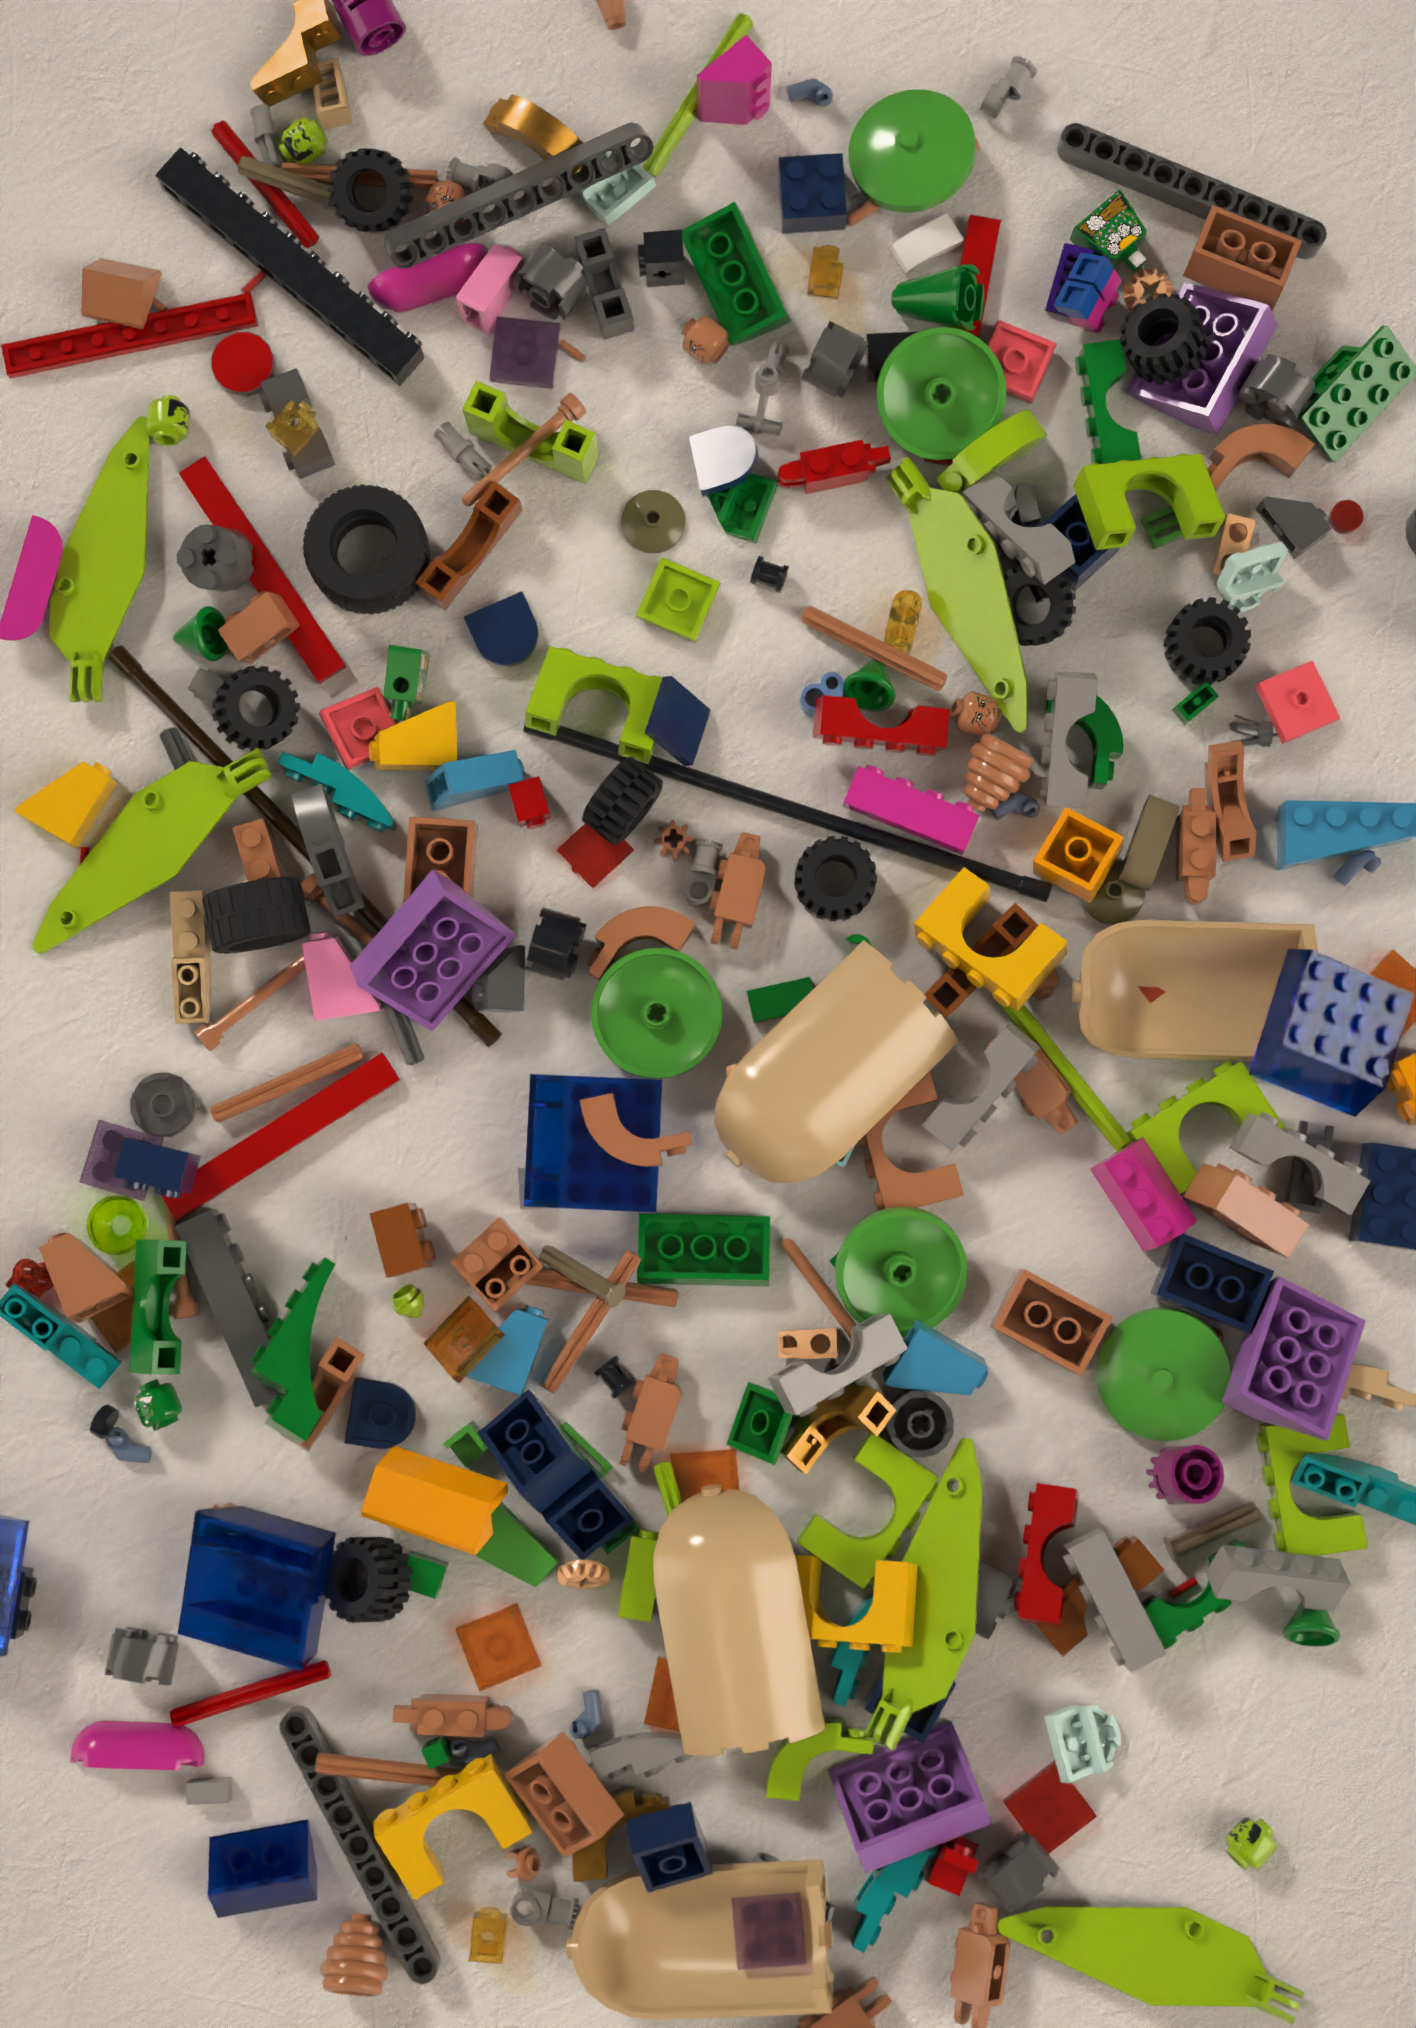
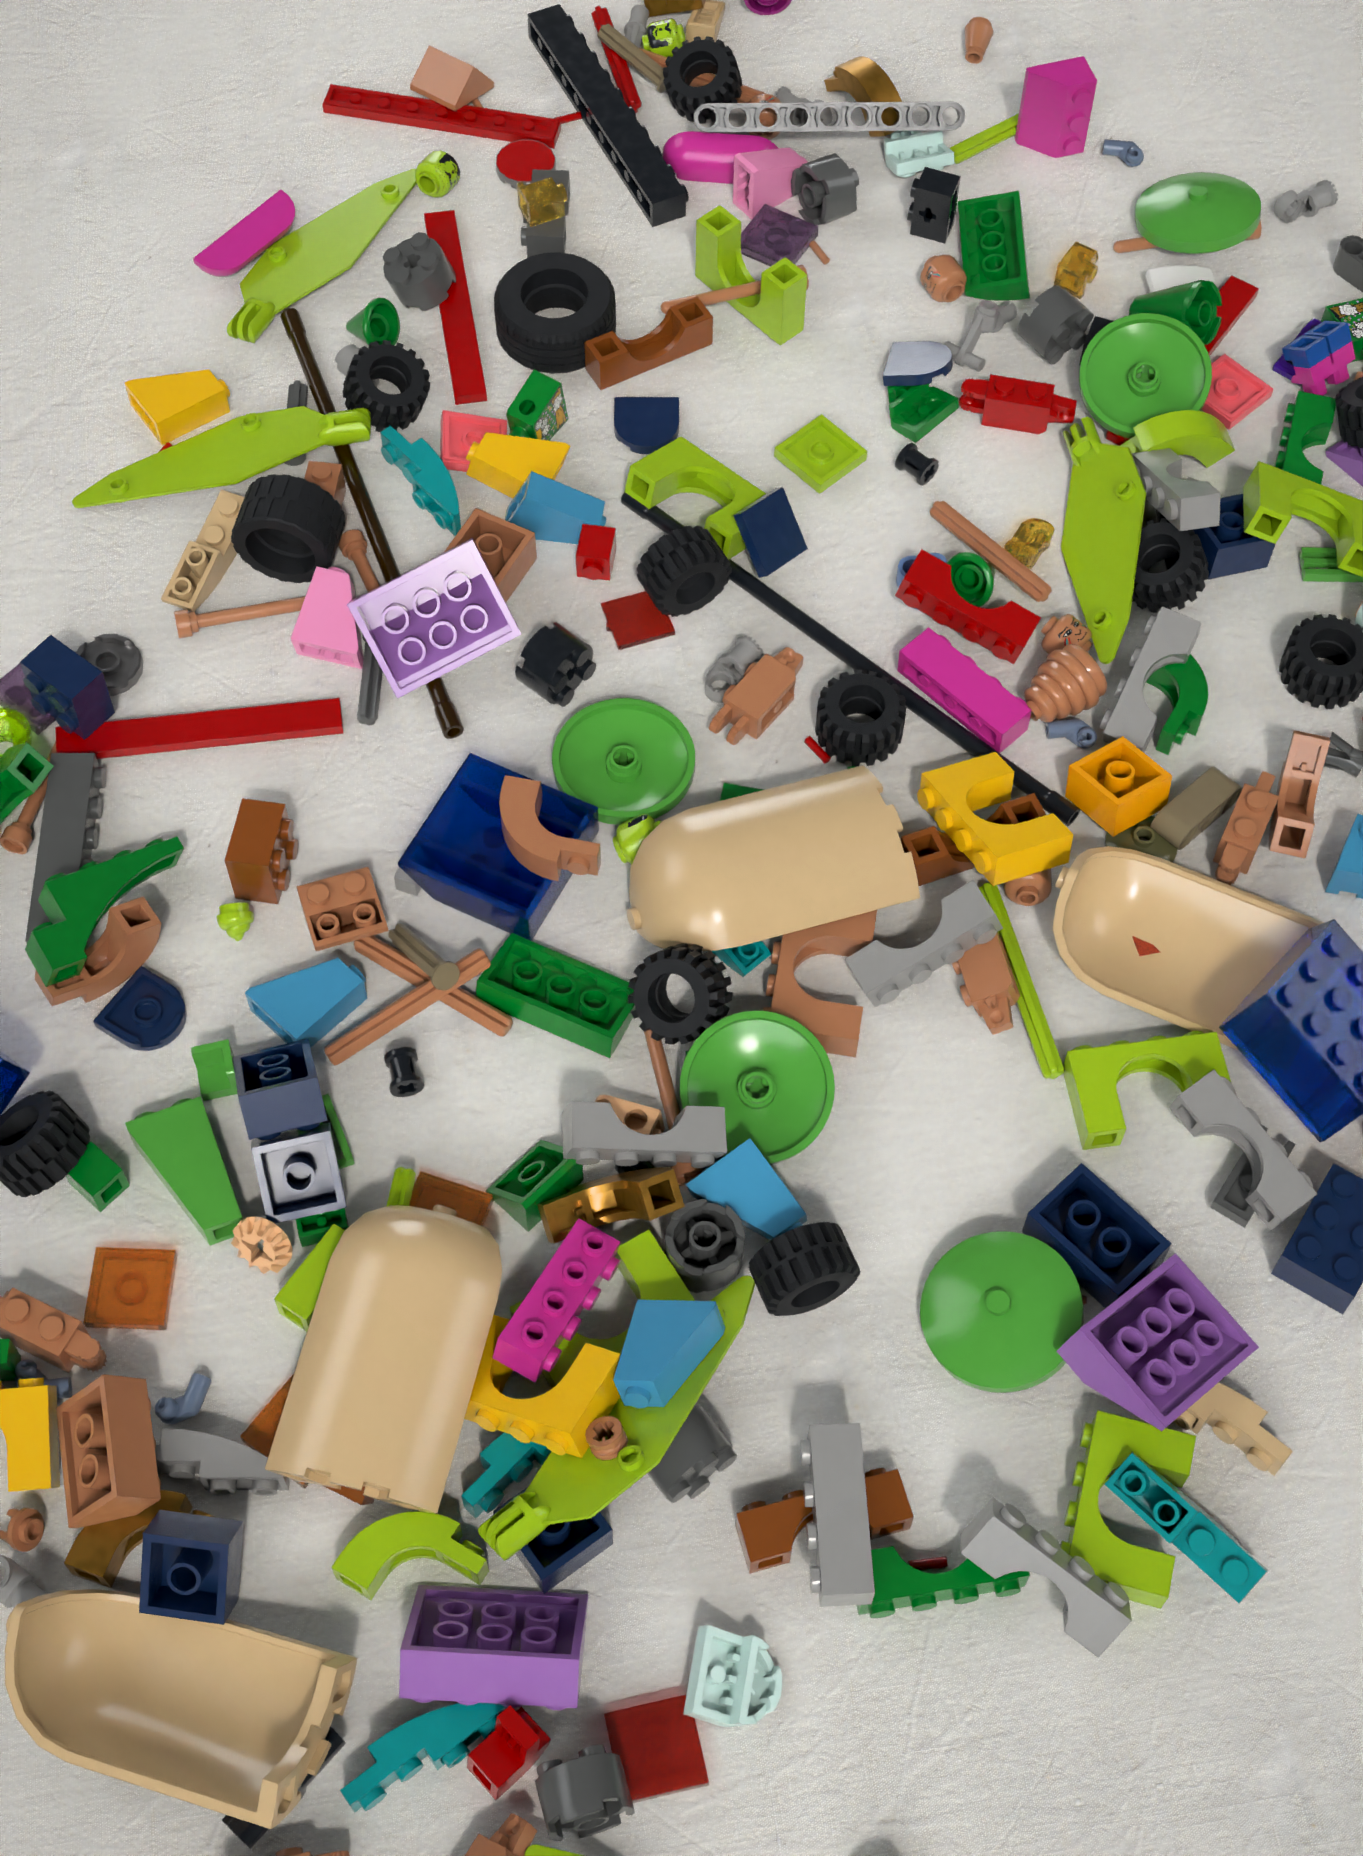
camera: 20 degrees right, 25 degrees down
nougat axle [210,1043,364,1122] -> none
nougat brick [218,591,300,664] -> none
dark grey slope [291,783,366,918] -> none
light orange slope [361,1446,508,1556] -> none
clear orange tile [423,1295,505,1383] -> none
light grey pin [434,421,492,481] -> none
dark grey slope [472,945,525,1013] -> none
dark grey arch [574,228,634,340] -> none
nougat arch [587,906,696,981] -> none
nougat hinge [619,1353,682,1473] -> none
olive dish [622,490,685,553] -> none
nougat gear [654,820,694,862] -> none
plate [731,1892,807,1970] -> none
dark blue brick [778,153,847,234] -> none
nougat brick [989,1269,1113,1376] -> none
red arch [1013,1483,1079,1628] -> none
dark pink slope [1090,1137,1197,1252] -> none
magenta gear [1146,1445,1224,1504] -> none
dark tan axle [1163,1502,1261,1562] -> none
green piece [1172,681,1219,725] -> none
brick [1183,1163,1309,1258] -> none
green hat [1283,1602,1340,1647] -> none
none -> dark pink brick [492,1219,621,1382]
none -> nougat bush [585,1416,628,1460]
none -> lime head [613,814,662,865]
none -> dark azure slope [613,1299,726,1408]
none -> black tyre [628,943,733,1045]
none -> black tyre [748,1222,861,1316]
none -> red piece [804,736,831,764]

